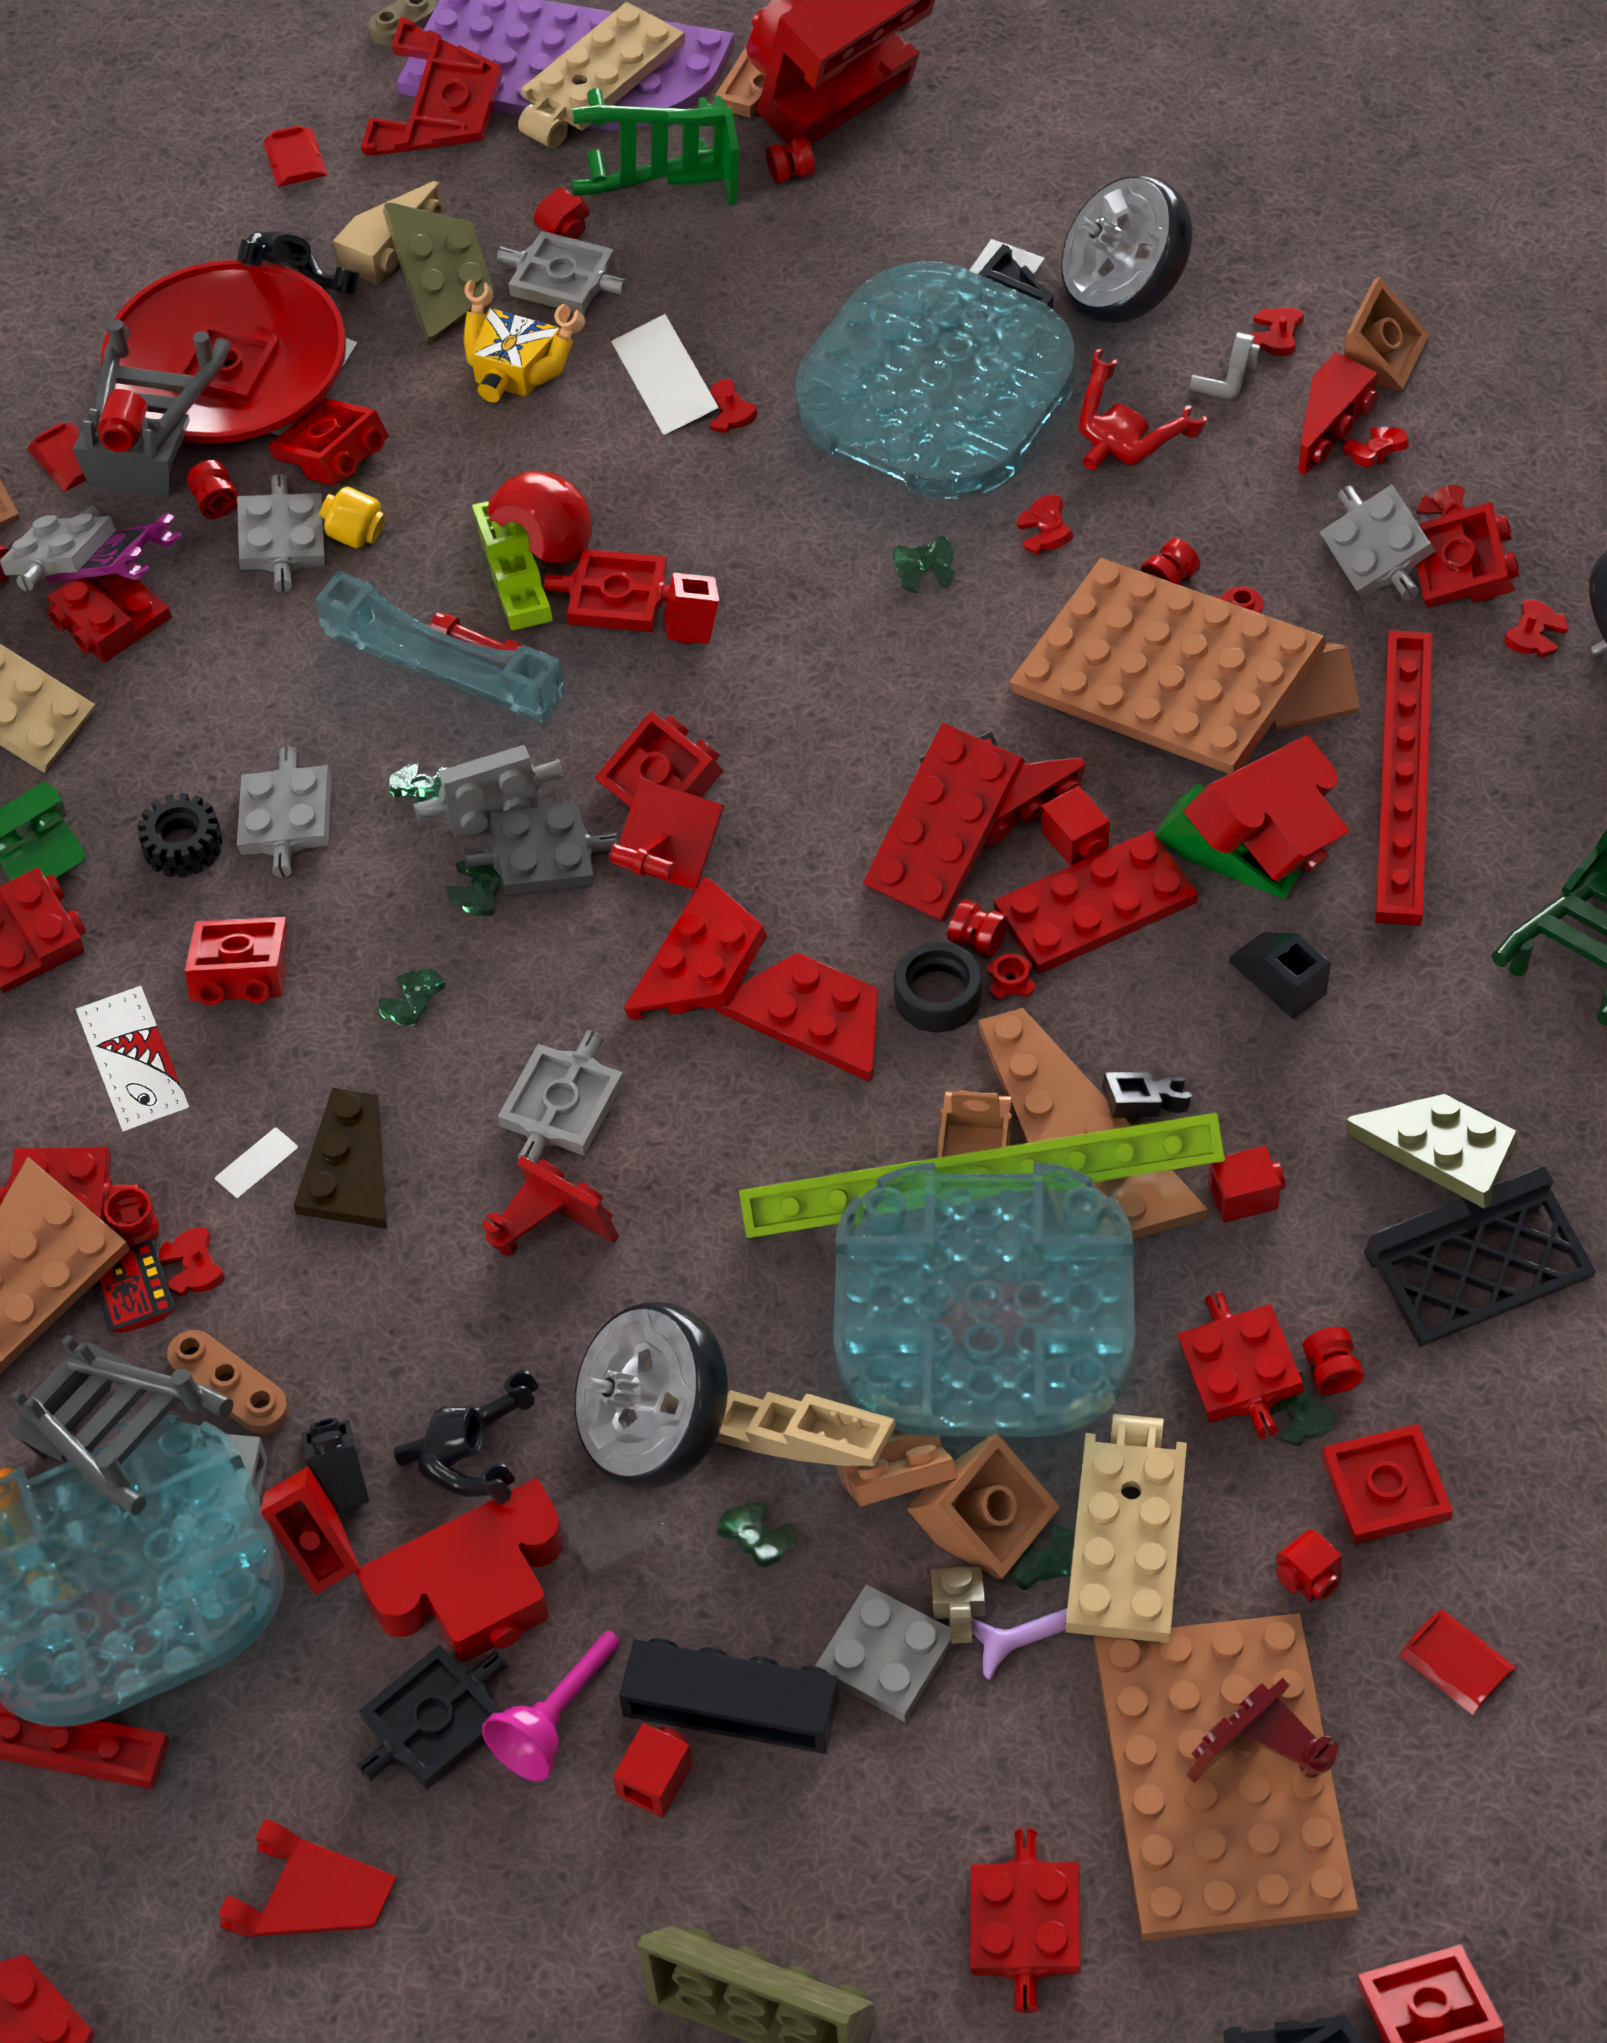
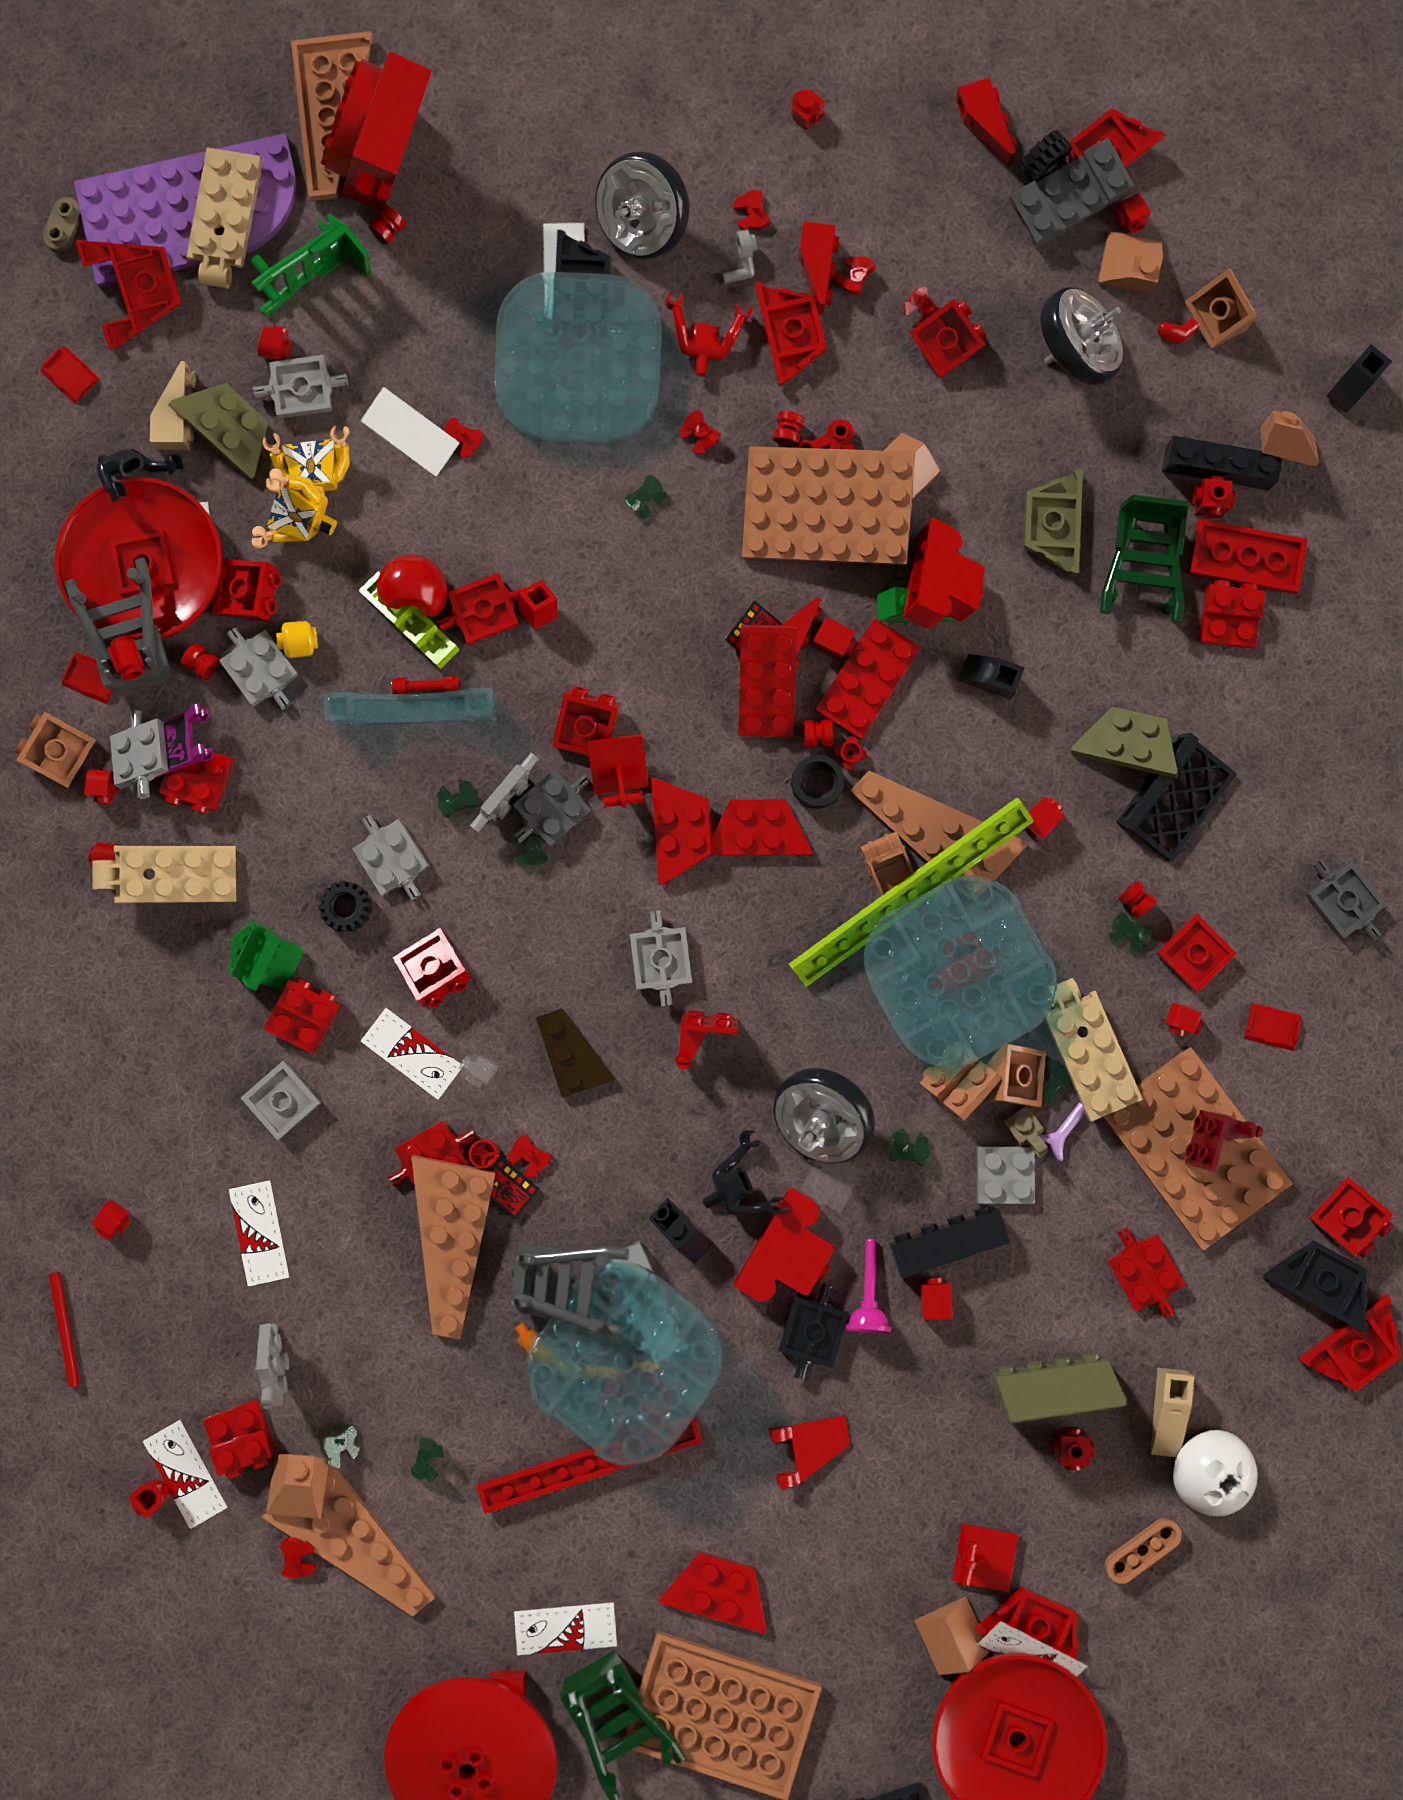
camera: 35 degrees left, 30 degrees up
nougat plate [167,1330,289,1435] -> none
white sticker [215,1128,298,1198] -> none
red slope [260,1467,359,1595] -> none
clear green piece [379,969,446,1026] -> none
tan slope [716,1390,896,1466] -> none
black plate [1102,1072,1192,1118] -> none
red plate [1177,1292,1304,1439] -> none
light grey plate [1320,484,1436,600] -> none
nougat slope [1344,277,1430,391] -> none
red plate [1375,630,1433,926] -> none
red piece [1504,599,1569,658] -> none
none -> torso [252,469,337,548]
none -> clear plate [459,1052,499,1088]
none -> red wing [755,282,826,386]
none -> red plate [791,89,825,130]
none -> olive wing [1023,469,1083,576]

